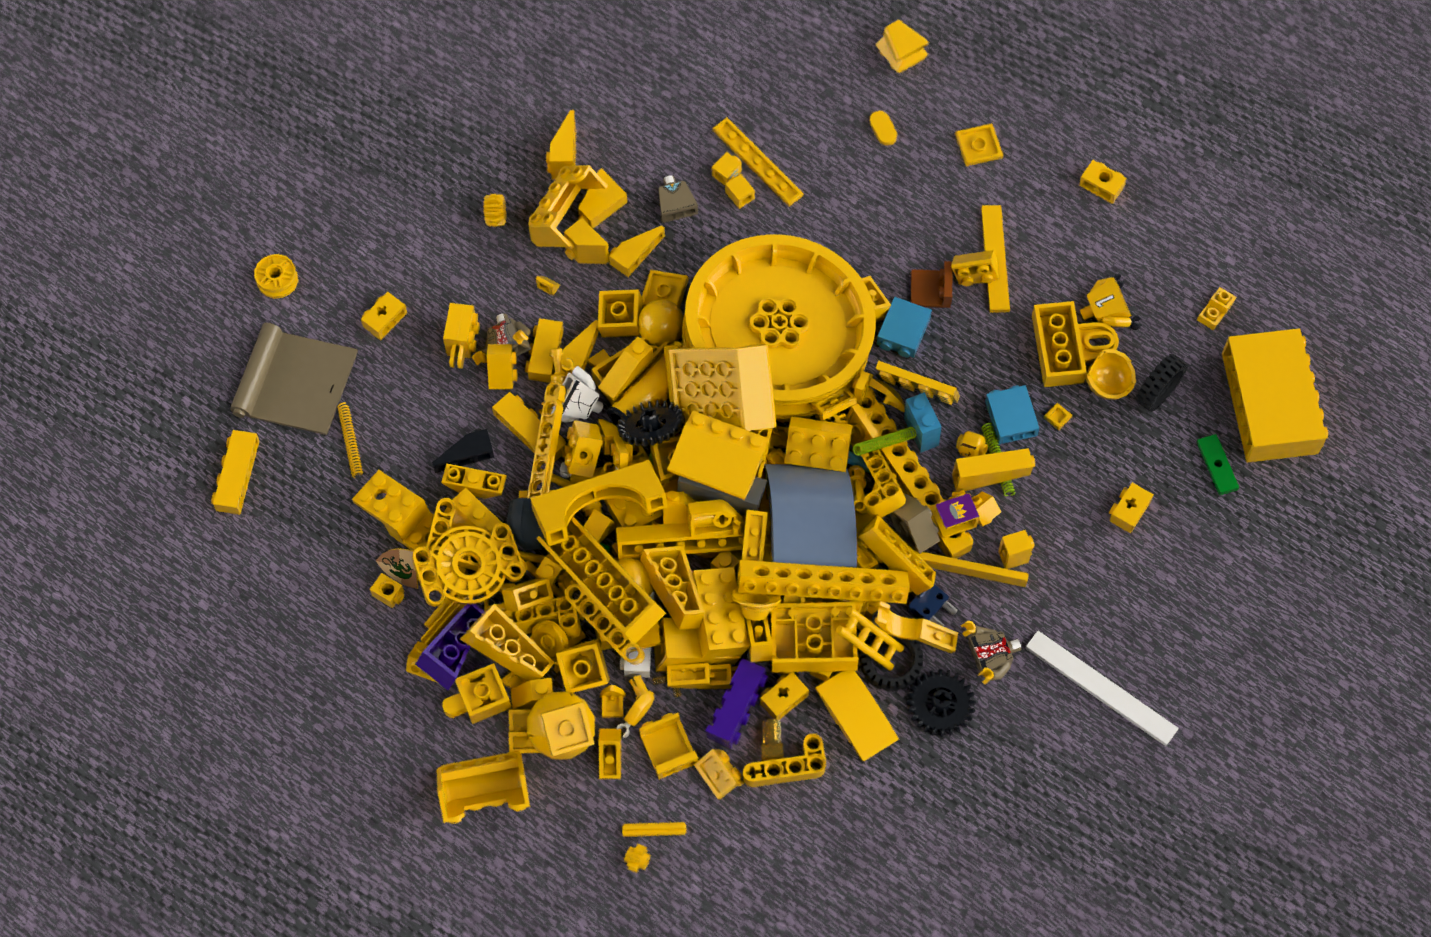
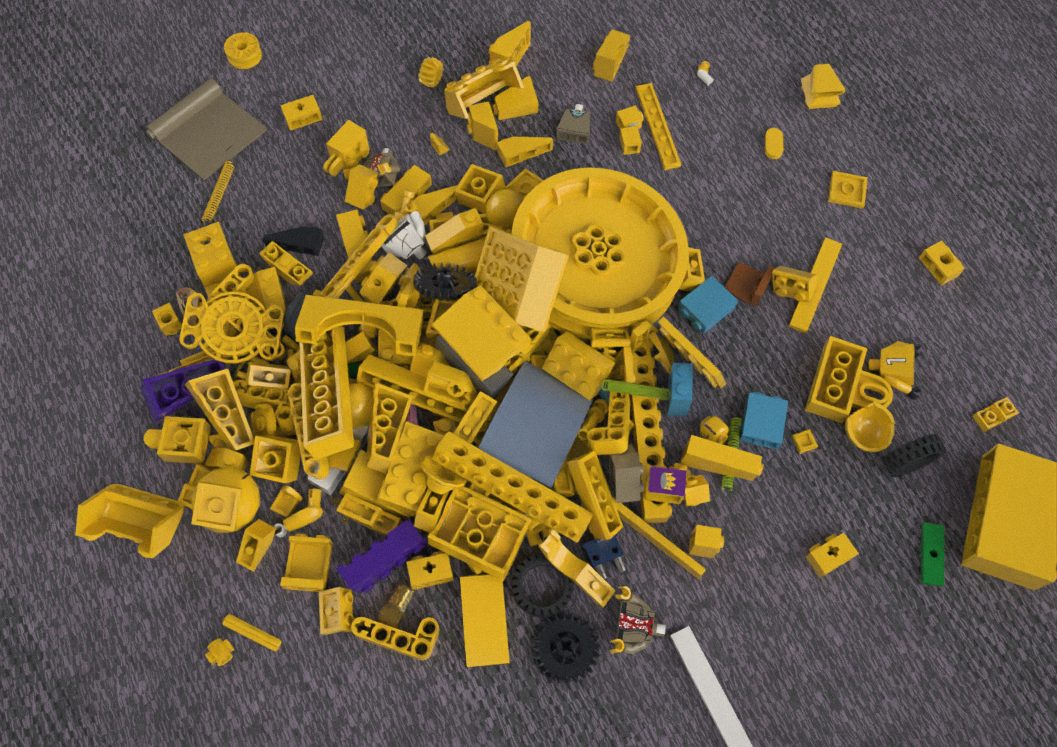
camera: 25 degrees right, 0 degrees up
yellow brick [211,430,260,515] -> none
yellow bar [836,607,904,671] -> none
none -> yellow wedge [592,30,630,82]
none -> white arm [697,61,714,86]

